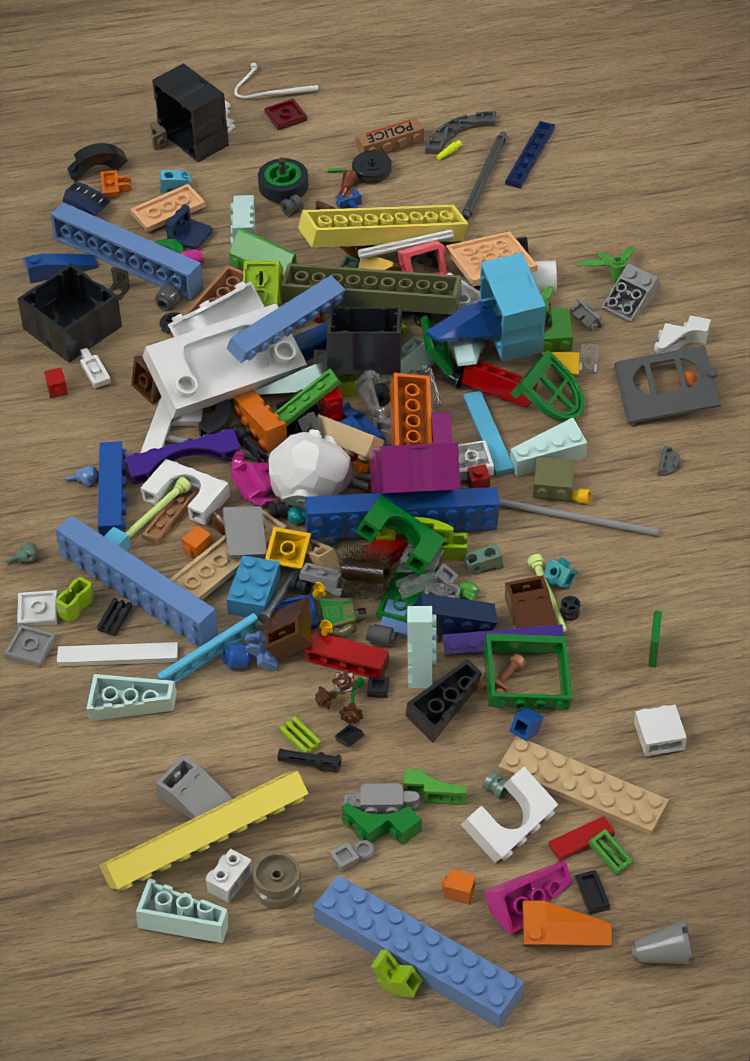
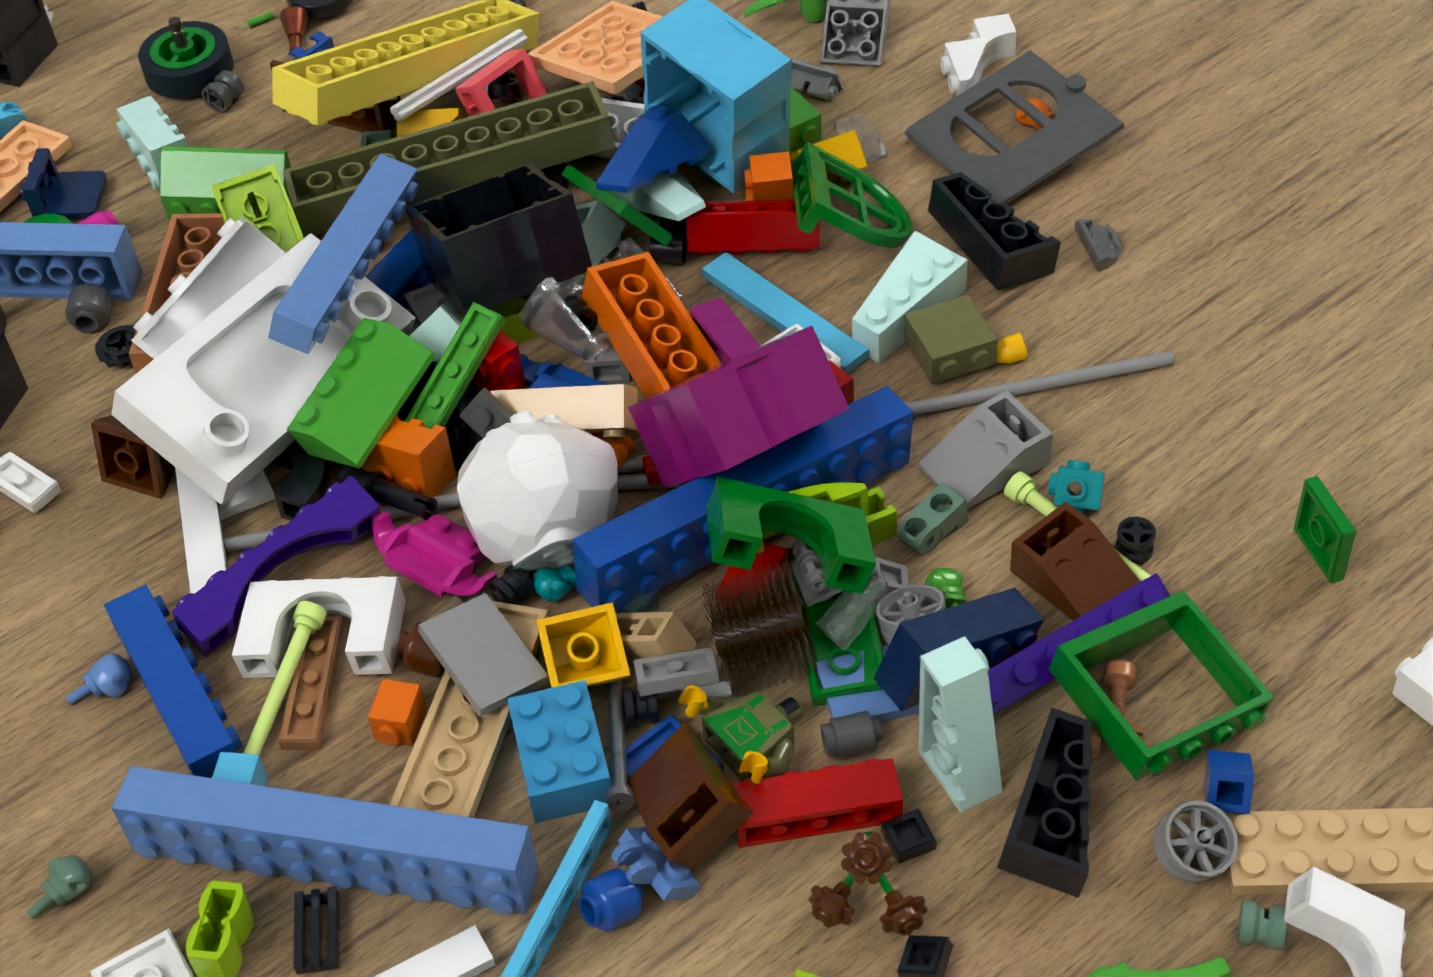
camera: 25 degrees left, 0 degrees up
none -> bright green slope [287,318,436,468]
none -> orange brick [744,151,793,201]
none -> light grey slope [918,390,1053,509]
none -> black wedge [928,172,1061,290]
none -> light grey wheel [1154,800,1238,884]

